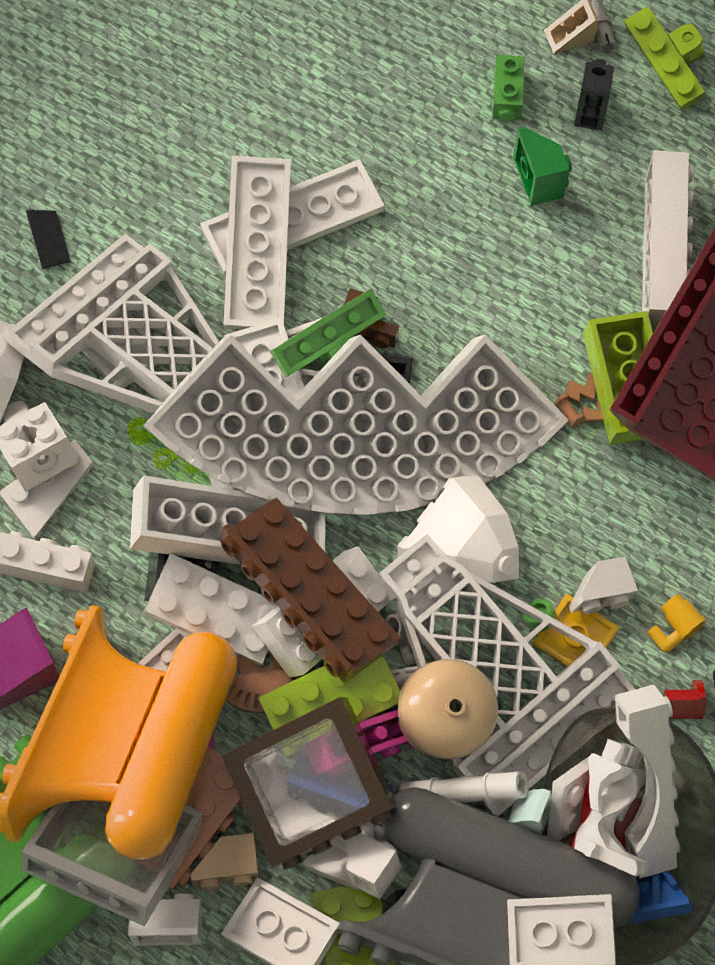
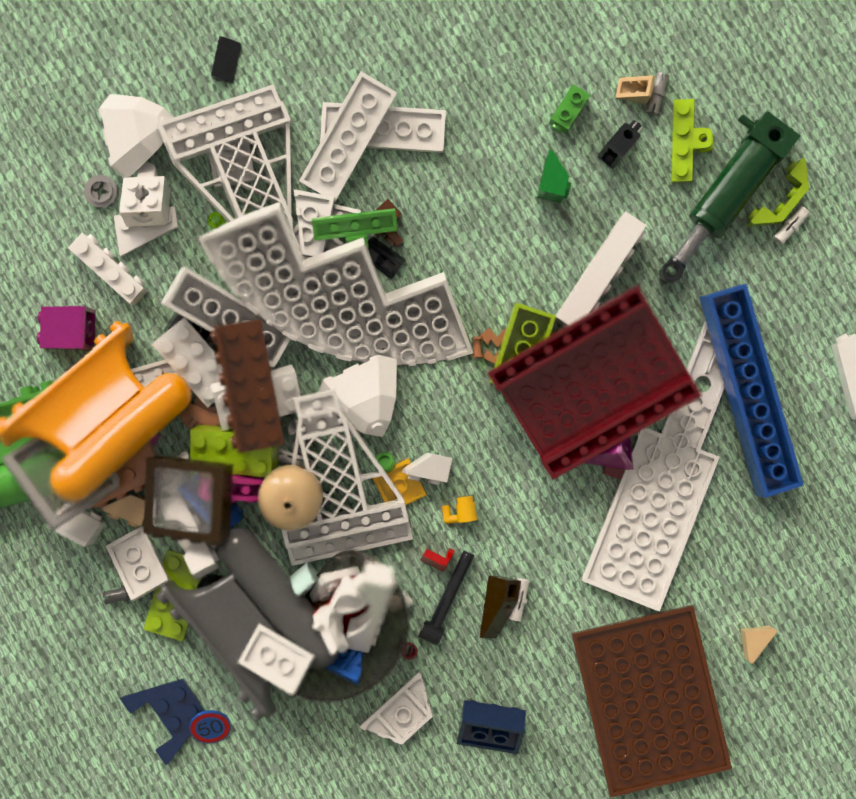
camera: 35 degrees right, 20 degrees up
white piece [399,771,528,803] -> none

